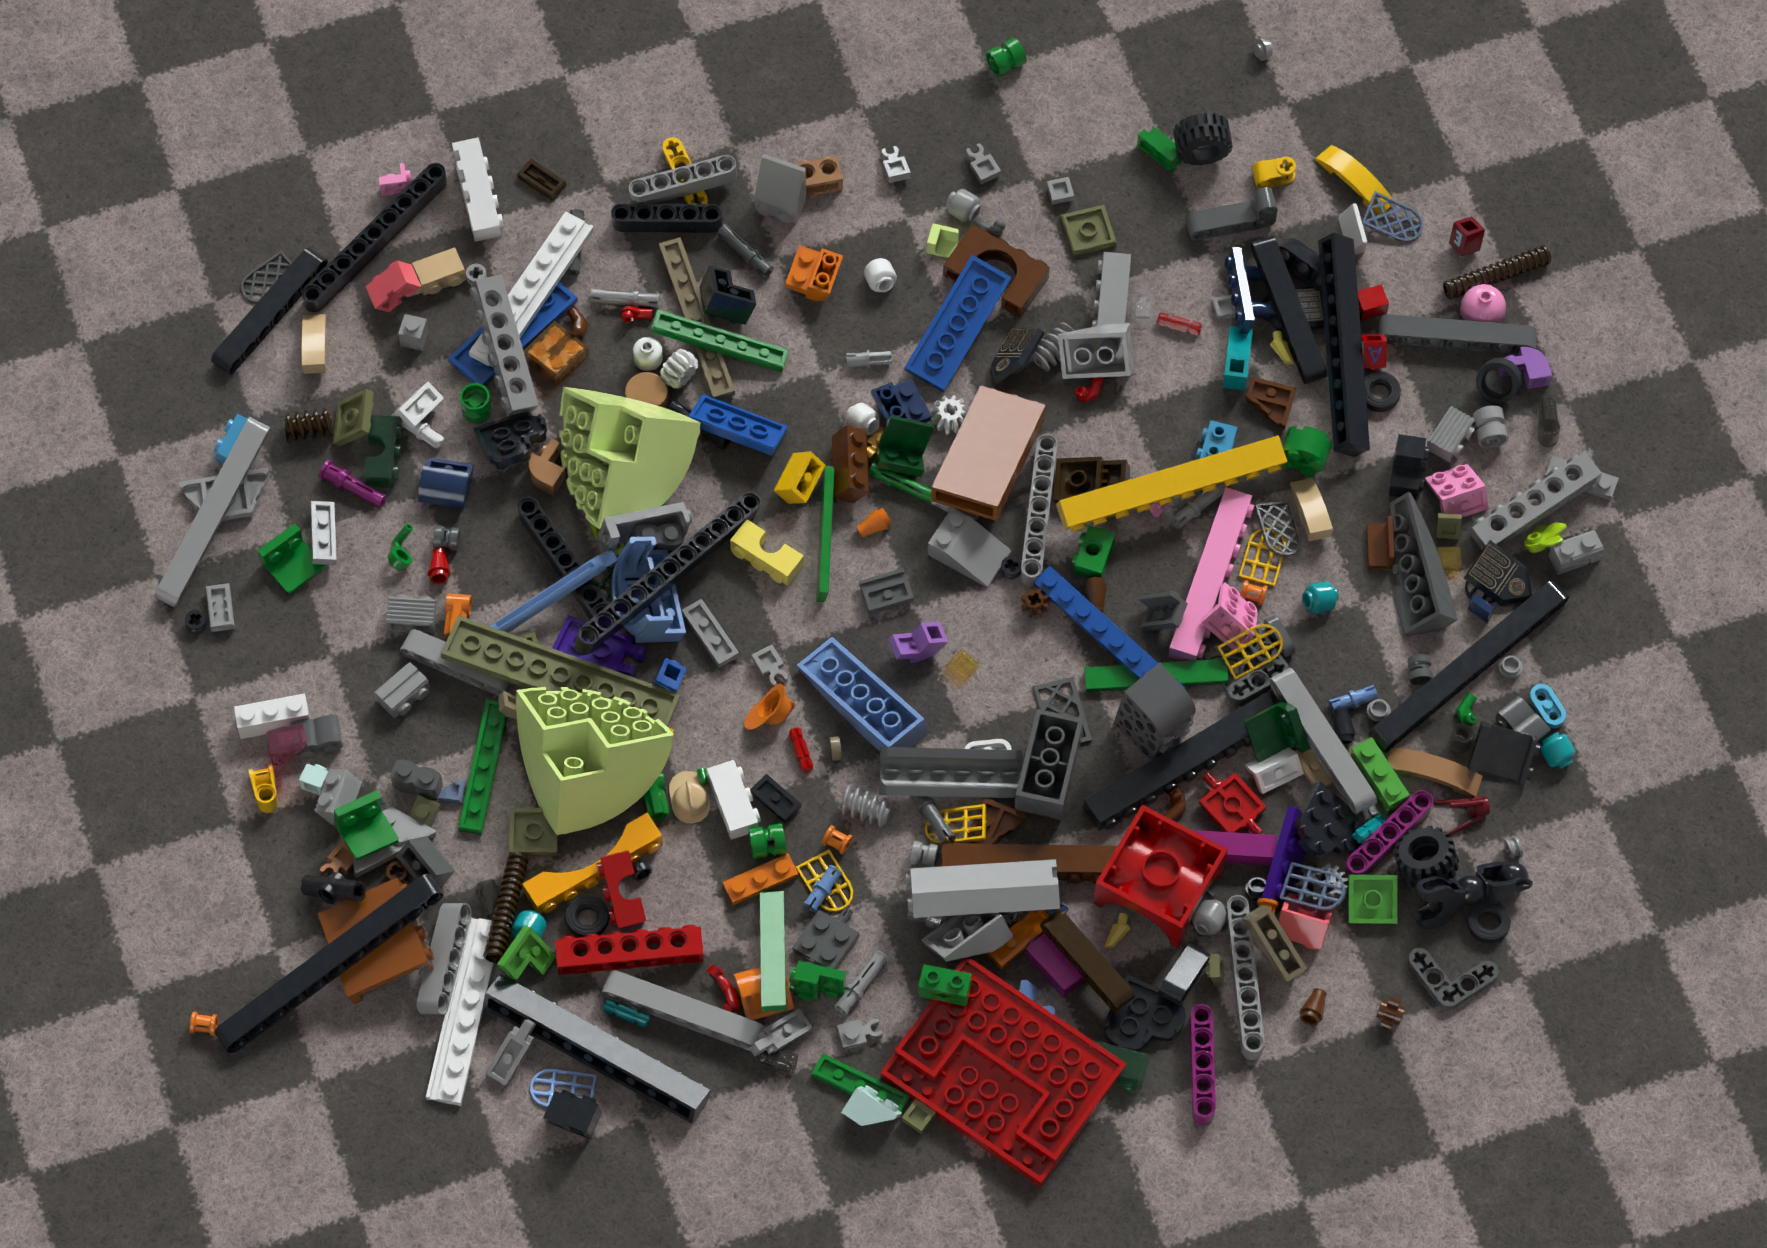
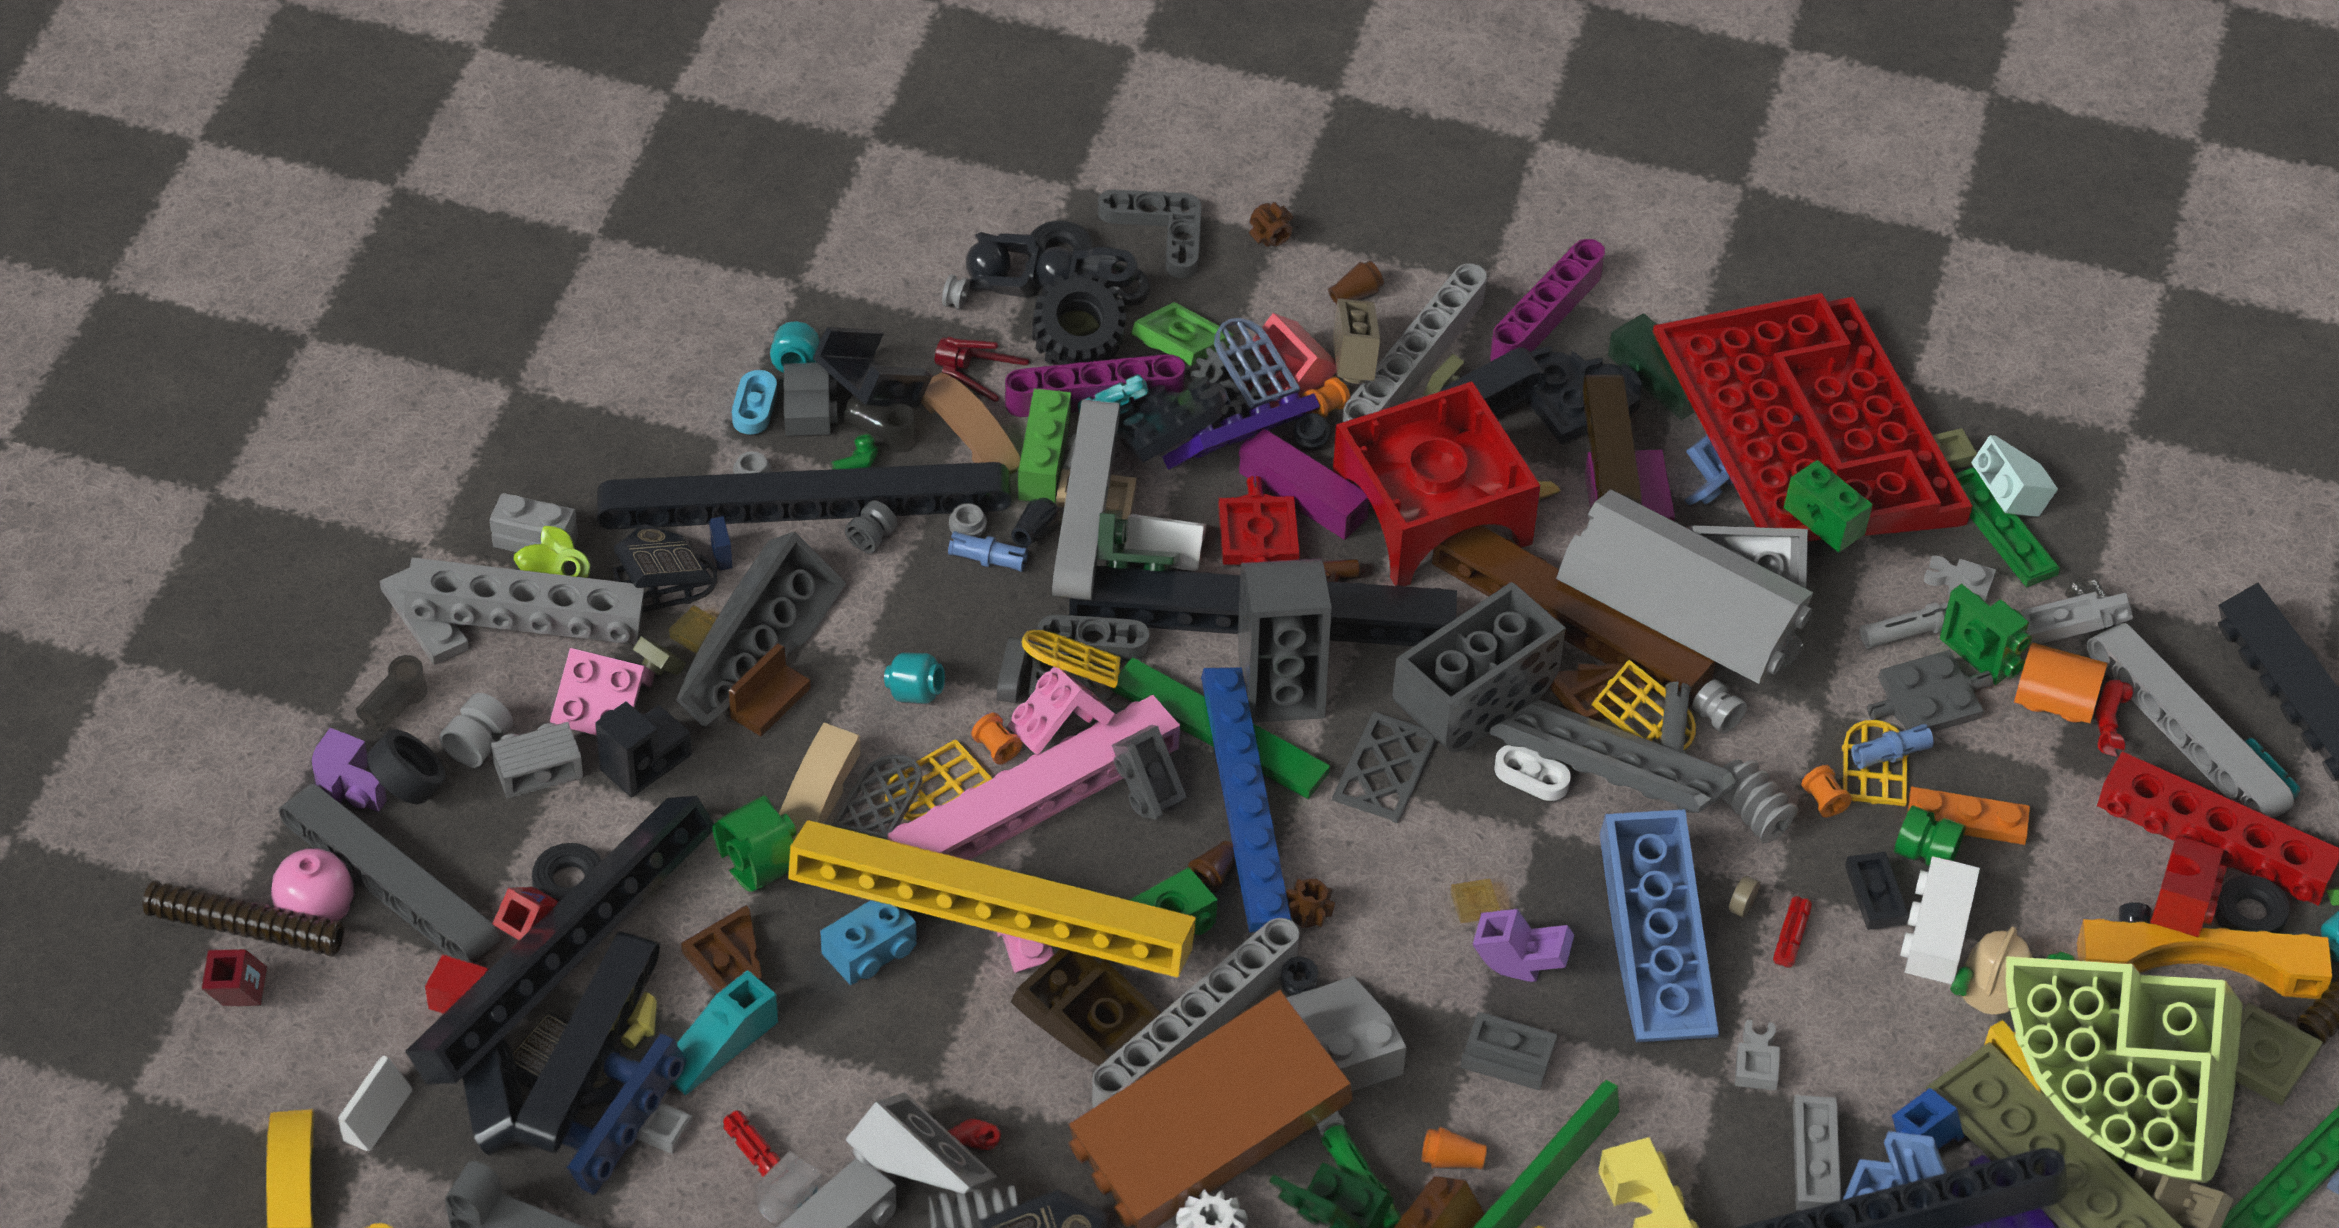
camera: 145 degrees left, 15 degrees down
orange piece [744,684,795,730] -> none
tile [760,891,787,1012] -> none
sand blue window [1362,191,1423,242] -> none

